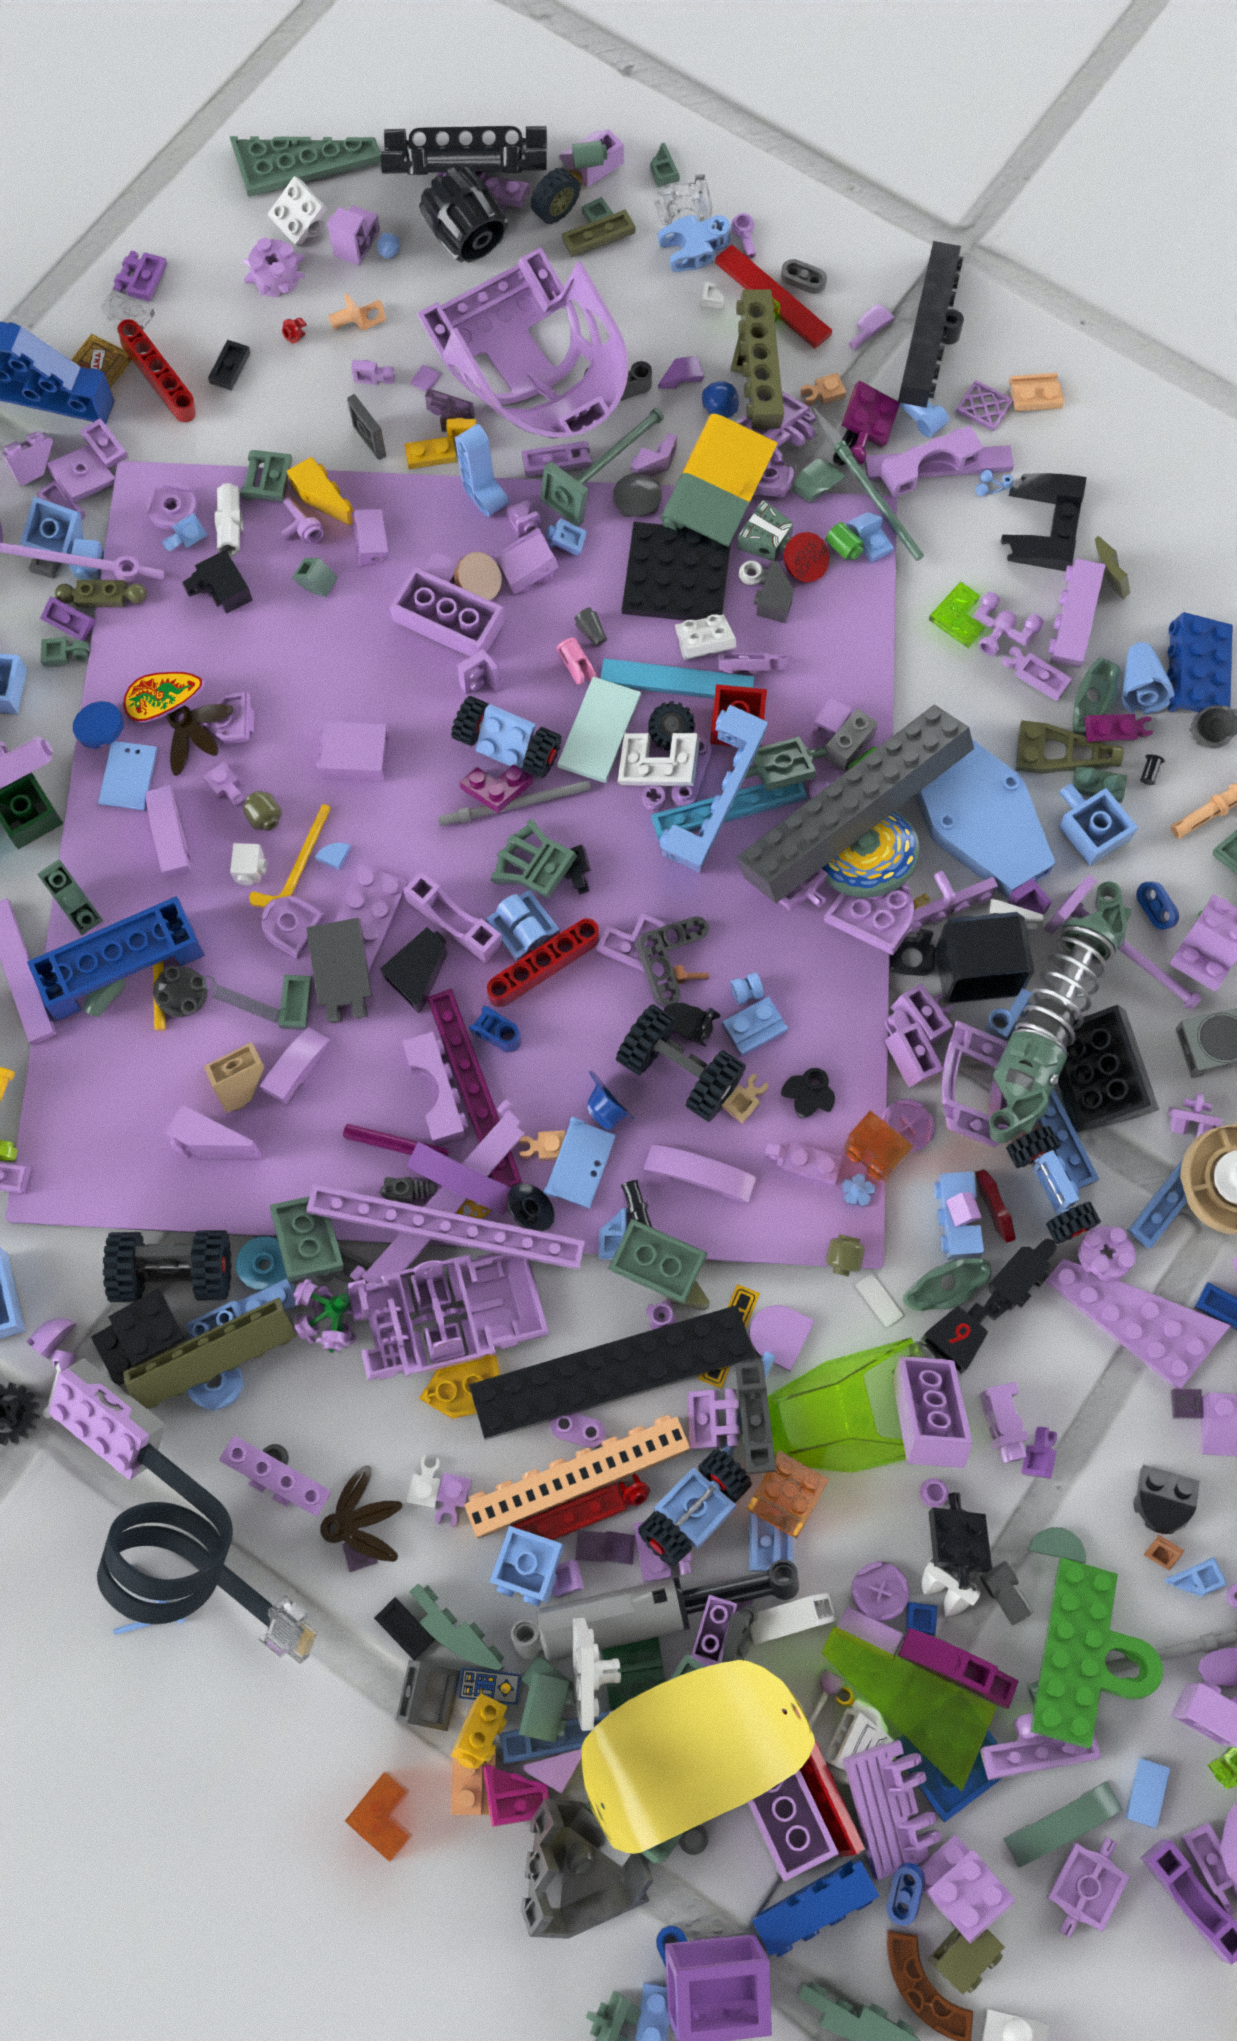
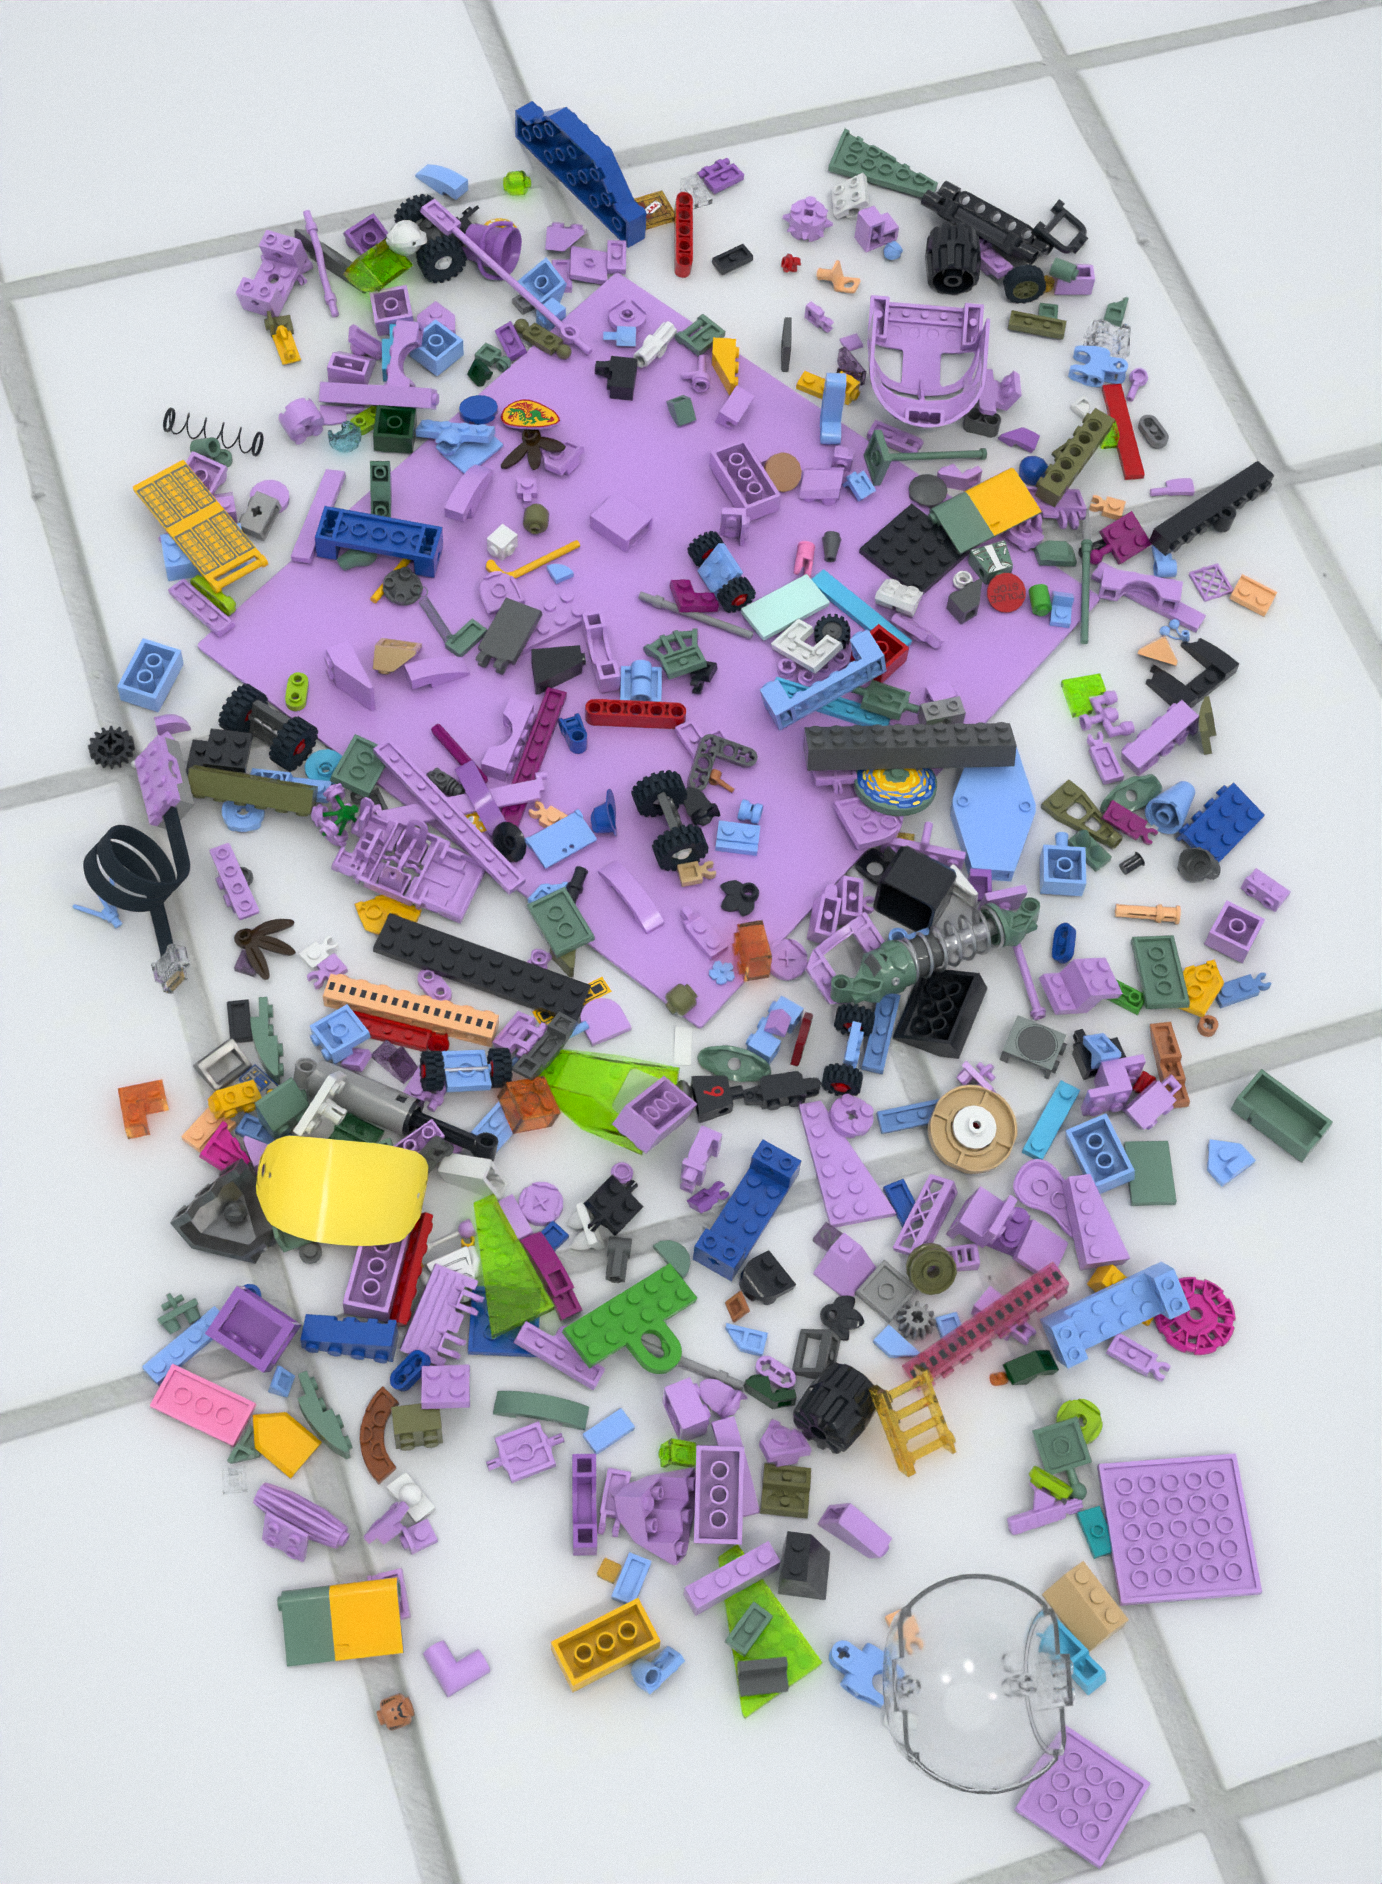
camera: 30 degrees right, 10 degrees down
none -> light blue slope [268,1366,295,1397]
none -> lime plate [285,672,309,711]
none -> light blue plate [415,419,496,456]
none -> dark green tile [467,359,493,387]
none -> blue plate [693,1139,802,1282]
none -> lavender plate [977,369,1022,416]
none -> black bar [1031,199,1088,254]
none -> light nougat slope [1138,635,1178,666]

